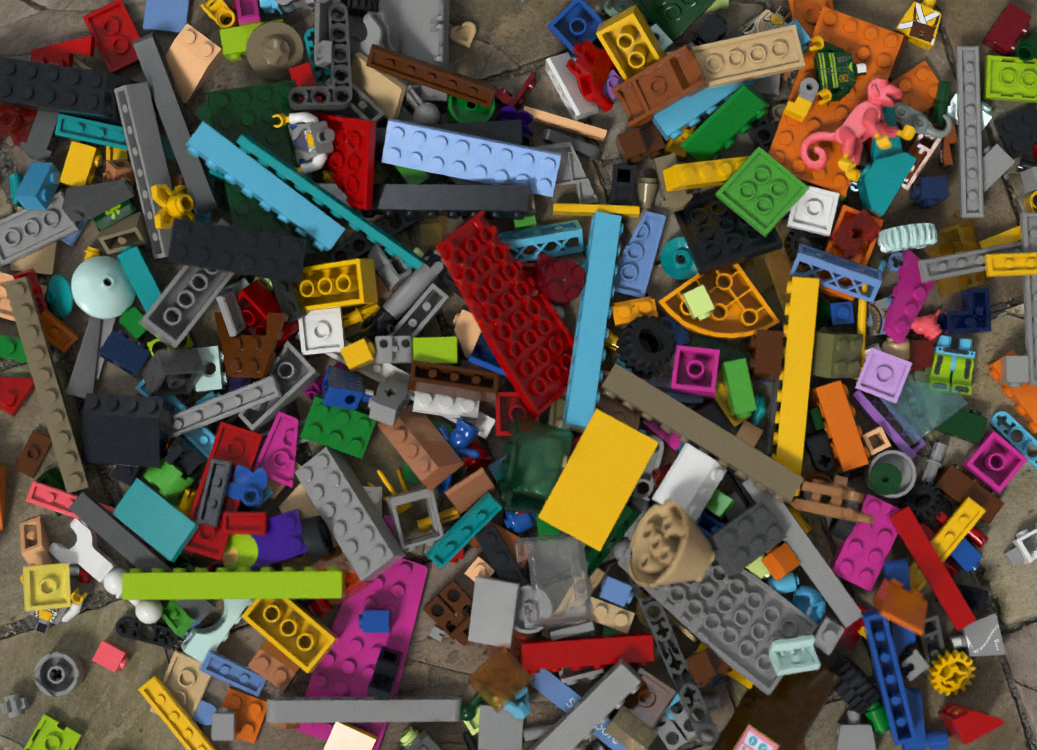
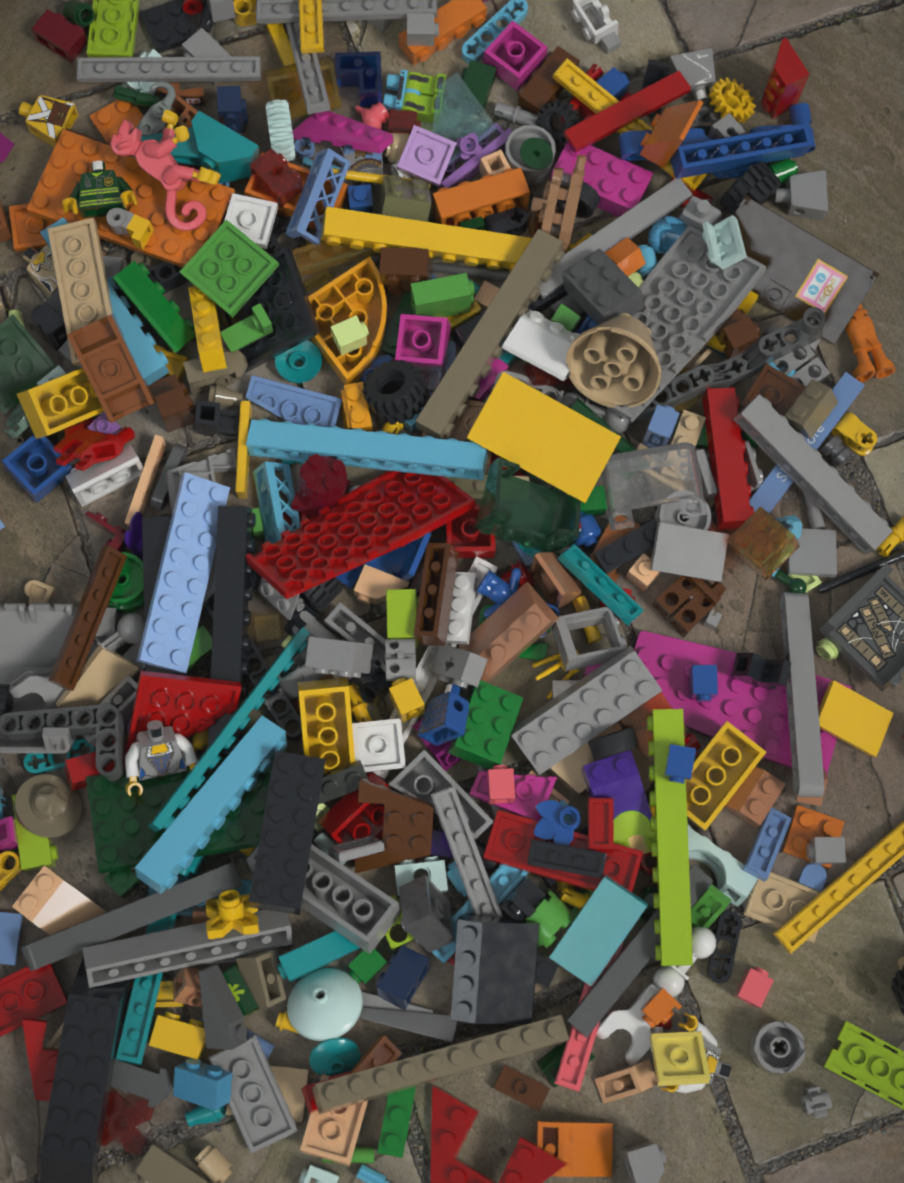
camera: 100 degrees left, 10 degrees down
none -> bright green bracket [221,303,273,353]
none -> light grey brick [305,637,373,678]
none -> medium lavender plate [456,133,482,160]
none -> coral brick [487,765,515,804]
none -> orange brick [640,987,682,1028]
none -> blue brick [664,744,696,784]

